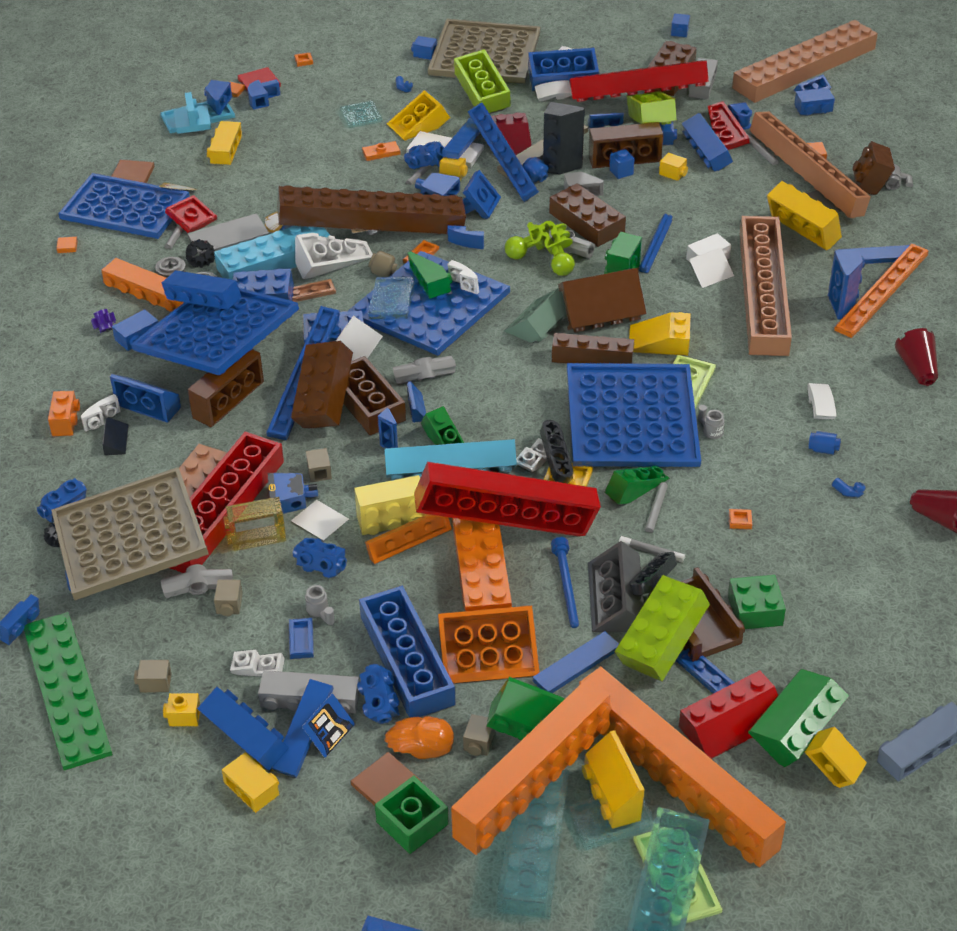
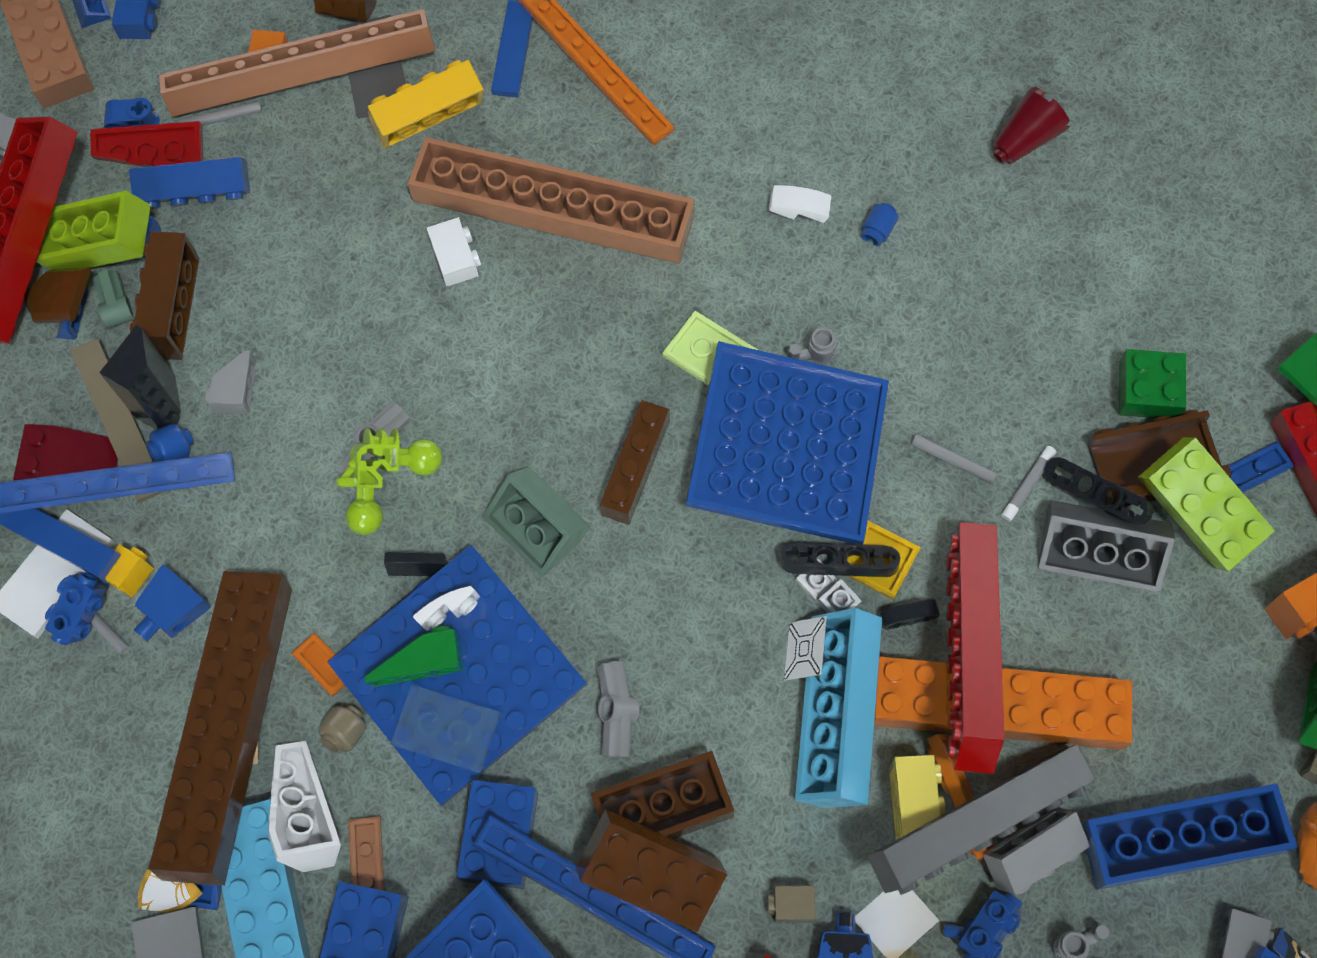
camera: 75 degrees left, 25 degrees up
white sticker [336,316,383,361] -> none
blue brick [357,664,400,724] -> none
orange plate [362,141,401,161] -> none
blue slope [378,408,398,449] -> none
blue slope [407,381,426,423] -> none
green slope [421,406,464,445] -> none
orange slope [438,605,540,684] -> none
blue slope [447,226,484,249] -> none
blue bracket [462,170,501,219] -> none
tile [533,631,619,693] -> none
reddish brown brick [549,183,626,247] -> none
blue piece [551,537,579,628] -> none
reddish brown panel [558,268,647,333] -> none
green brick [604,232,642,274] -> none
green slope [604,466,670,504] -> none
blue brick [609,150,634,179] -> none
yellow slope [629,312,691,356] -> none
blue axle [639,214,672,273] -> none
yellow brick [659,153,688,181] -> none
white sticker [690,247,734,288] -> none
orange tile [729,509,752,529] -> none
blue slope [828,249,865,320] -> none
blue arm [832,478,866,497] -> none
dark red cone [894,328,938,386] -> none
none -> reddish brown tile [24,267,91,323]
none -> black tile [384,552,448,577]
none -> dark grey brick [867,744,1095,895]
none -> light grey brick [983,807,1090,895]

